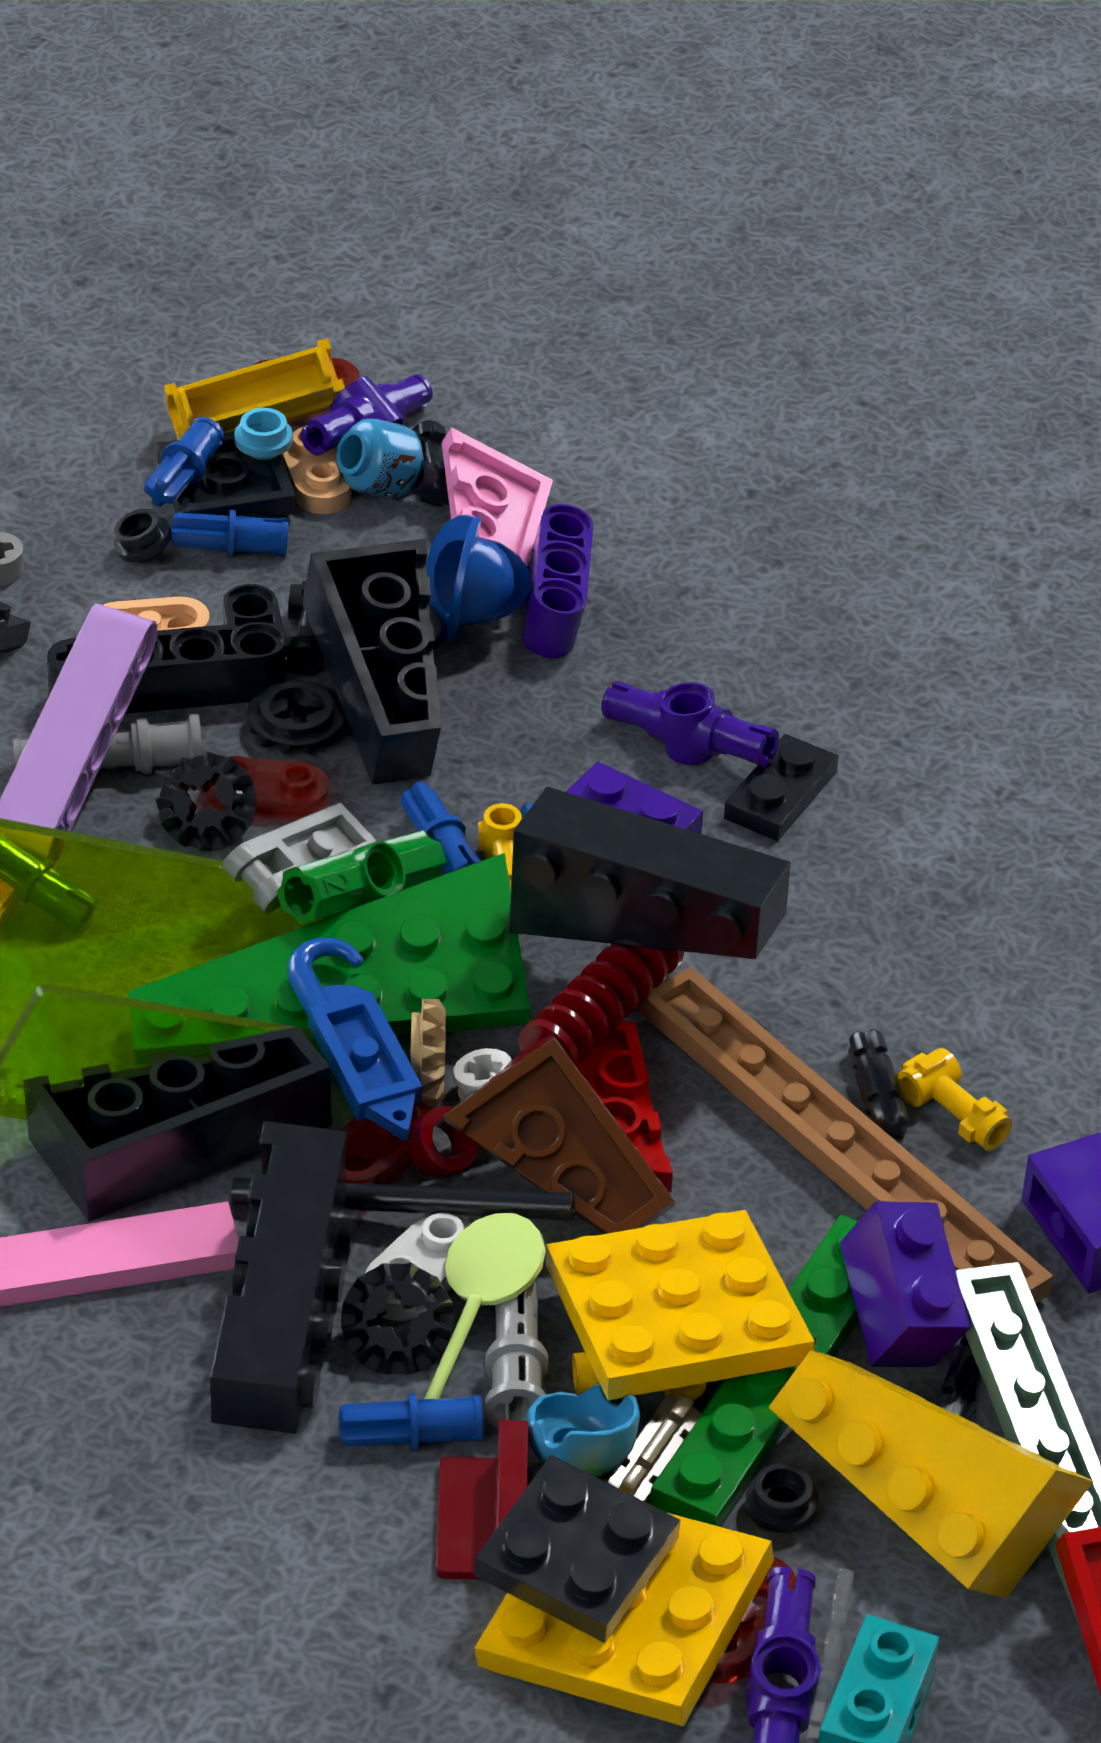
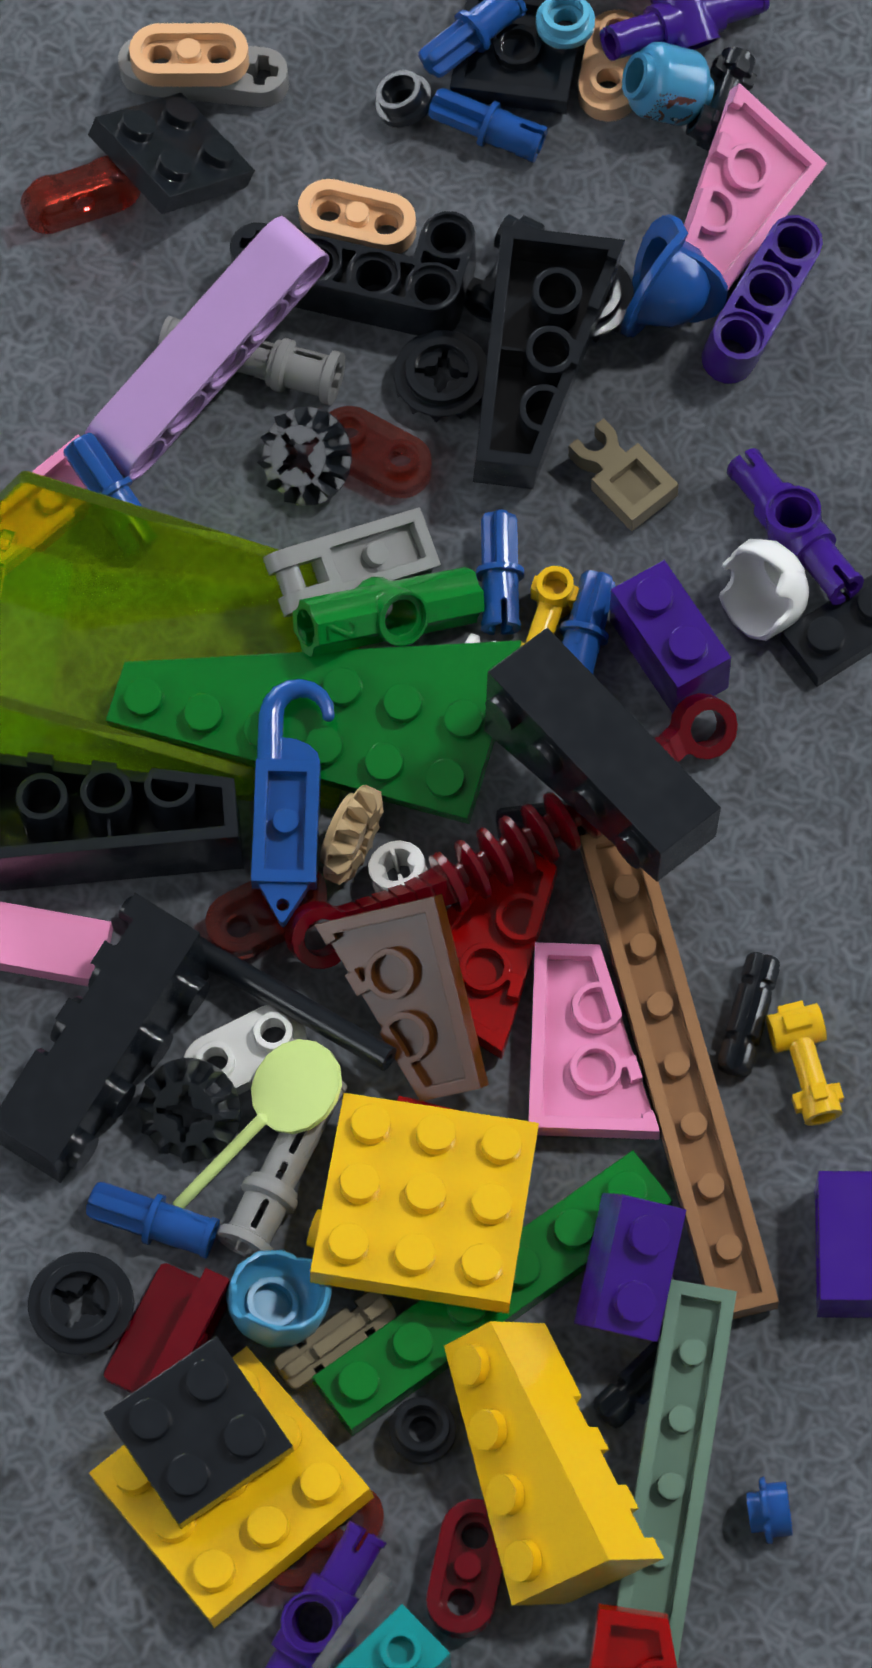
camera: 30 degrees right, 25 degrees up
none -> black gear [28,1252,135,1359]
none -> dark red plate [426,1499,503,1639]
none -> bright pink wing [529,942,660,1140]
none -> dark tan plate [568,418,679,531]
none -> white hair [719,539,809,641]

